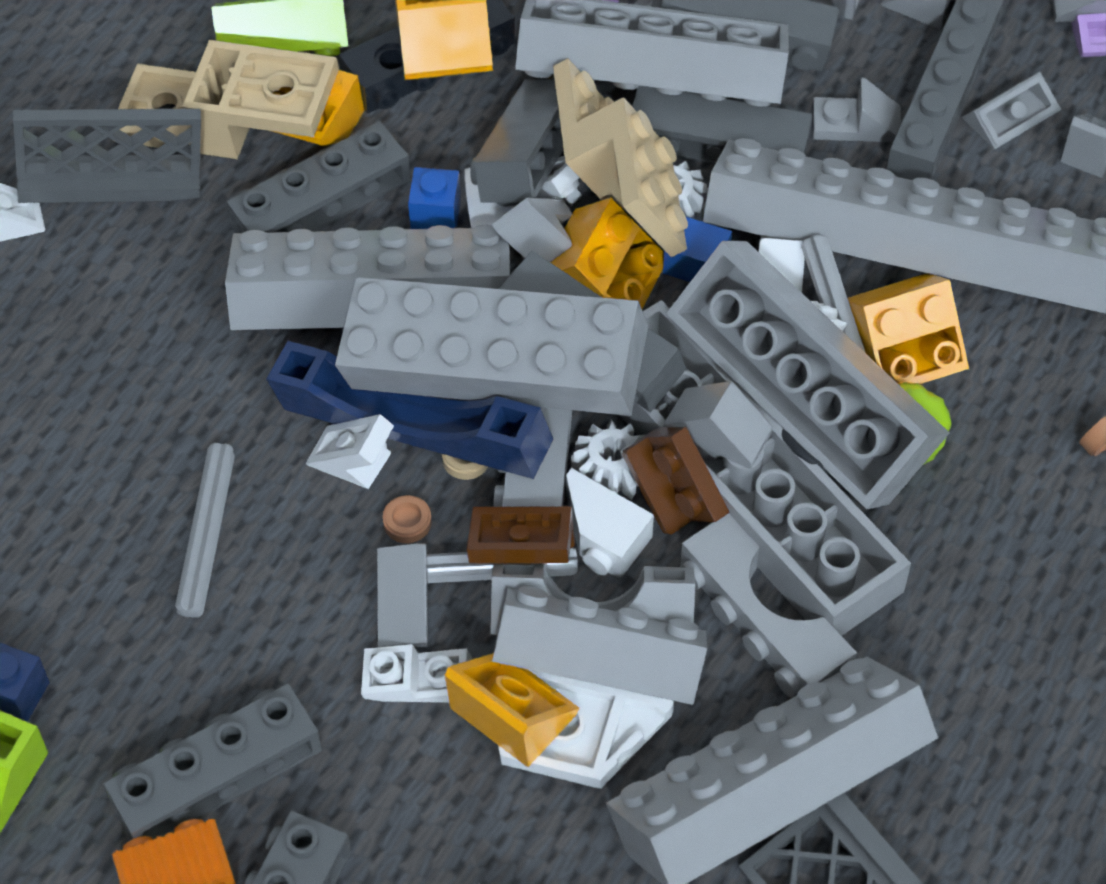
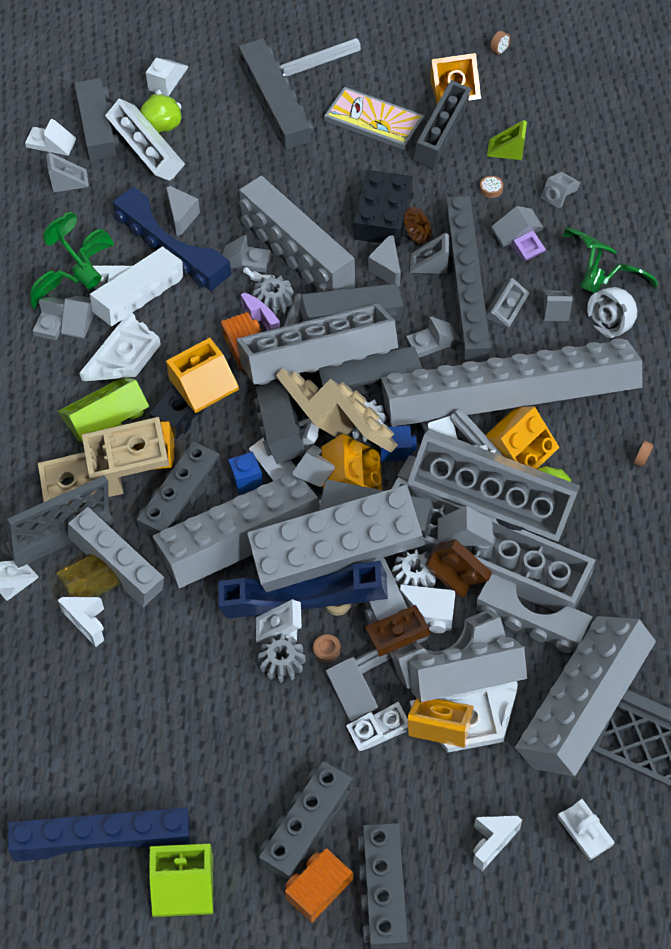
camera: 25 degrees left, 0 degrees up
light grey axle [175,443,235,618] -> none
none -> clear yellow bracket [56,554,121,597]
none -> white slope [58,597,104,647]
none -> light grey arch [68,507,164,607]
none -> light grey gear [258,634,306,683]

